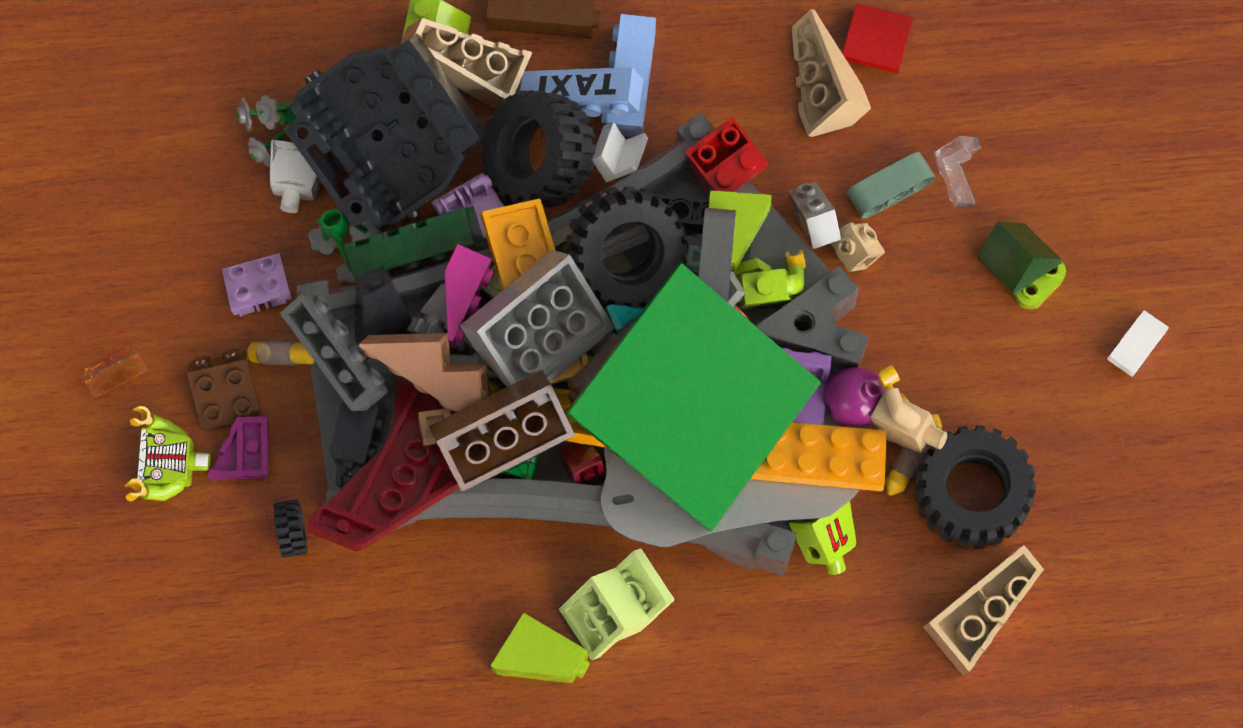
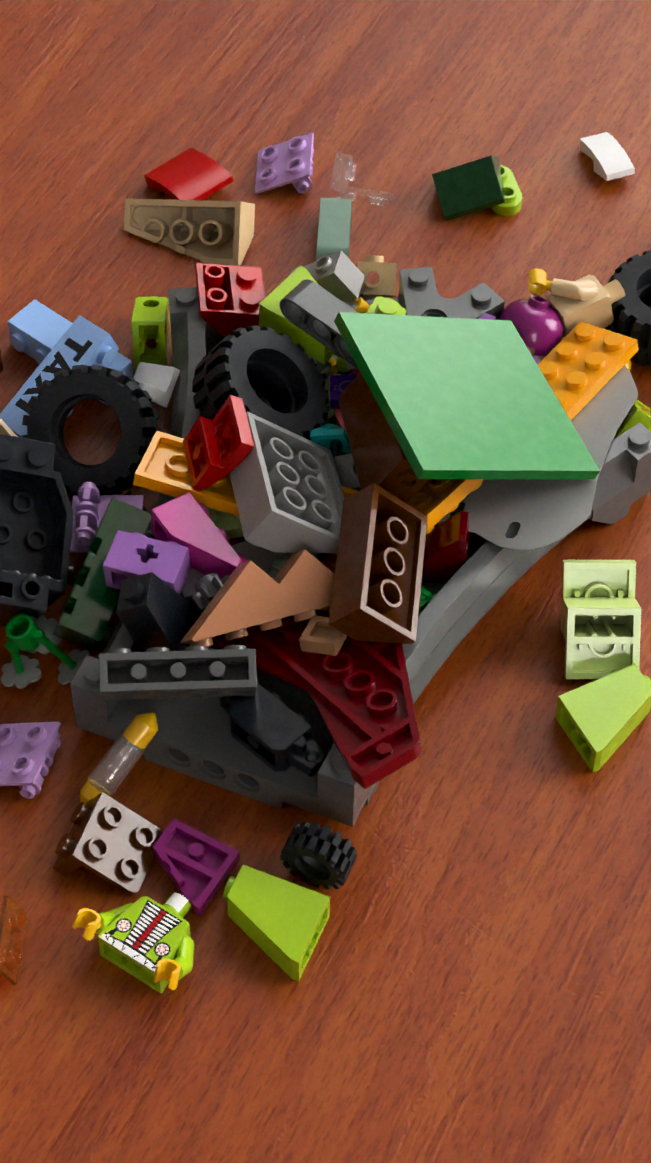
camera: 60 degrees left, 20 degrees down
none -> medium lavender brick [103,530,191,595]
none -> lime torso [132,296,170,372]
none -> red slope [183,395,254,492]
none -> lime slope [223,865,330,981]
none -> lavender hinge [254,132,314,194]

